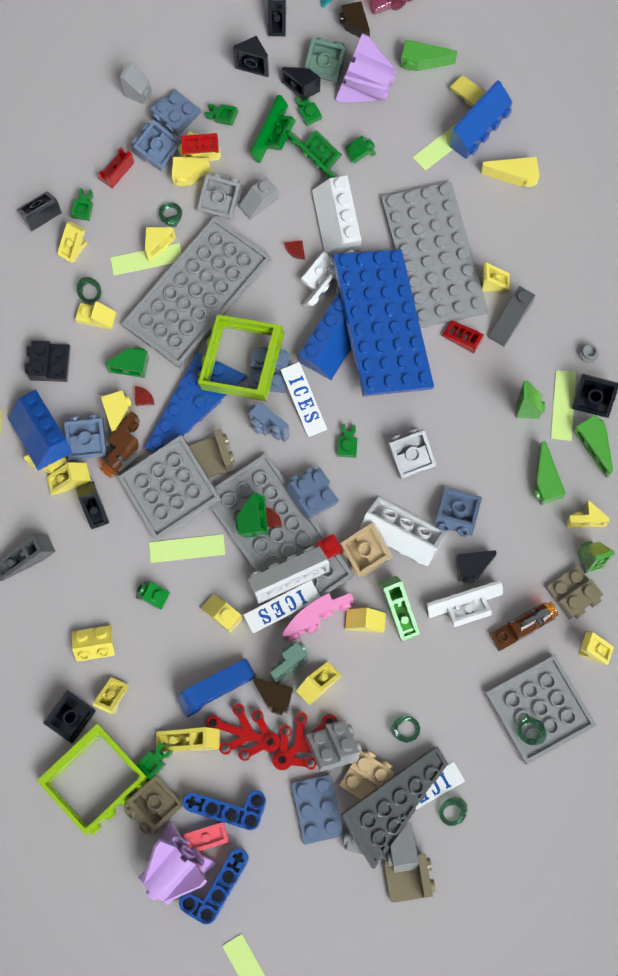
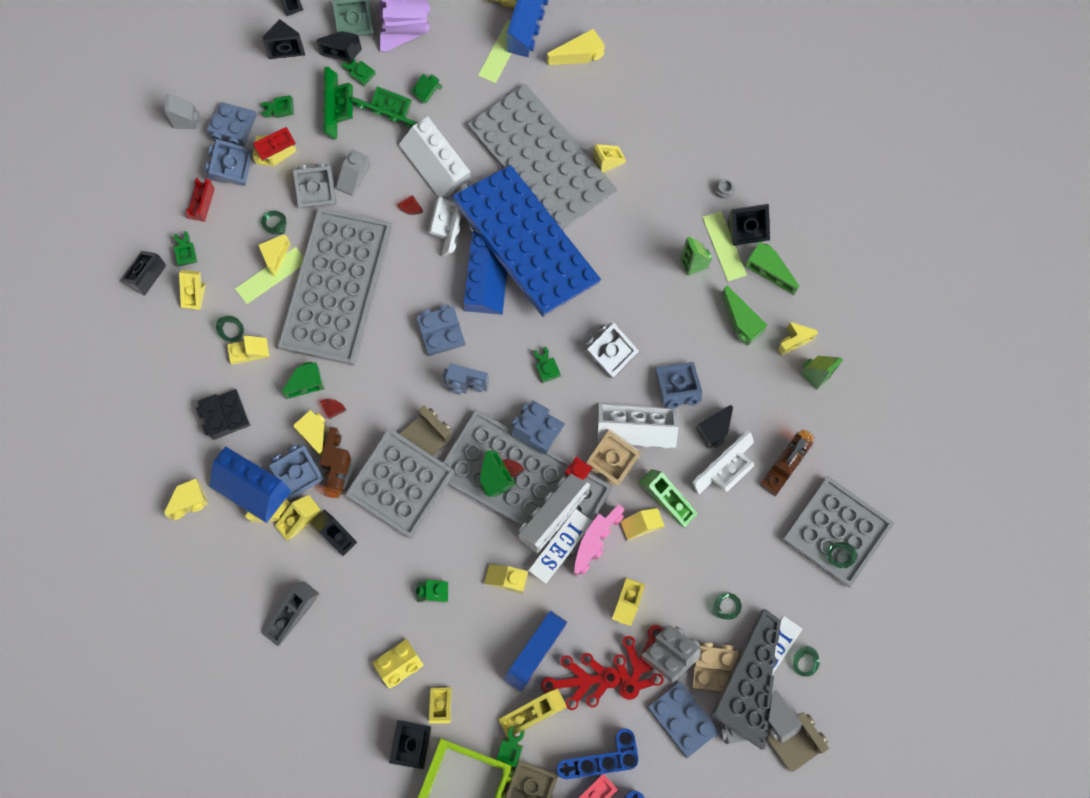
camera: 30 degrees left, 0 degrees up
blue wing [144,352,247,453] -> none
yellowish green sticker [149,534,226,563] -> none
light yellow slope [172,157,211,187] -> none
lime window [197,314,285,402] -> none
dark brown slope [253,678,294,716] -> none
sand green plate [270,641,308,684] -> none
white sticker [281,362,327,437] -> none
red slope [442,320,484,354] -> none
dark grey slope [488,286,535,347] -> none
dark tan plate [546,565,603,620] -> none
light yellow slope [579,631,614,665] -> none

